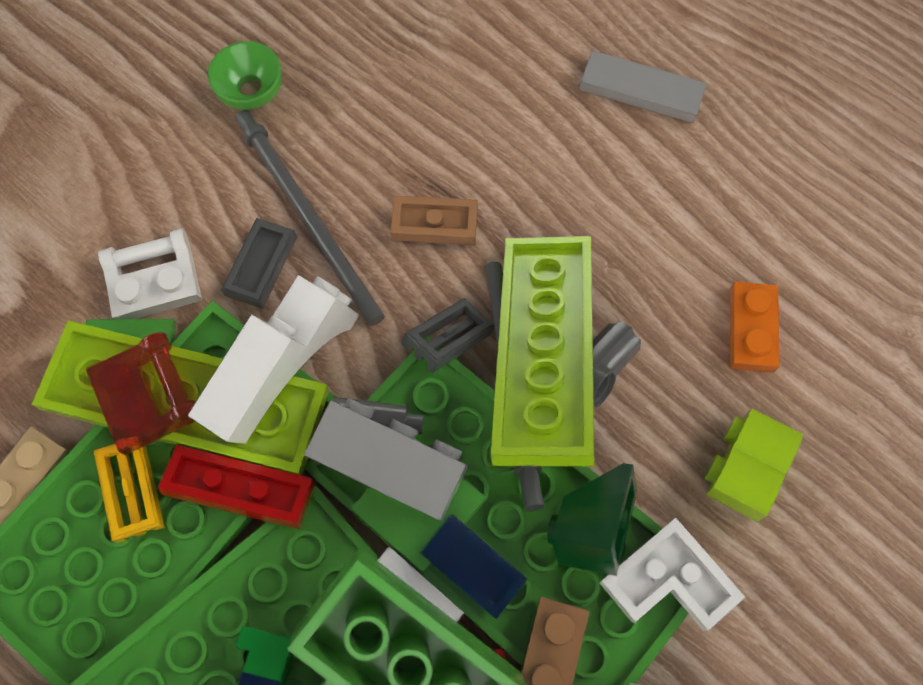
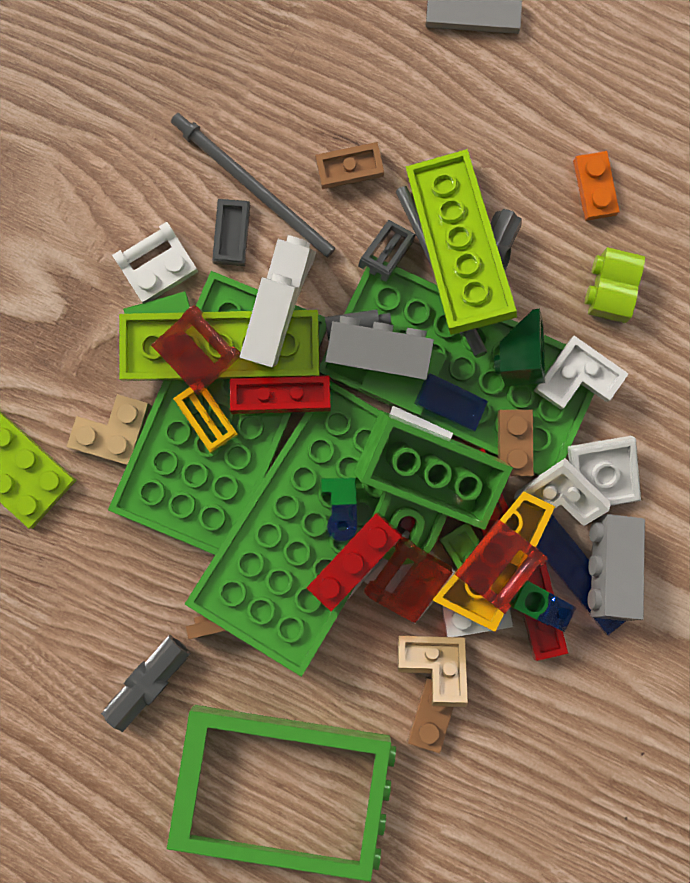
camera: 20 degrees left, 15 degrees up
bright green piece [208,41,282,110] -> none

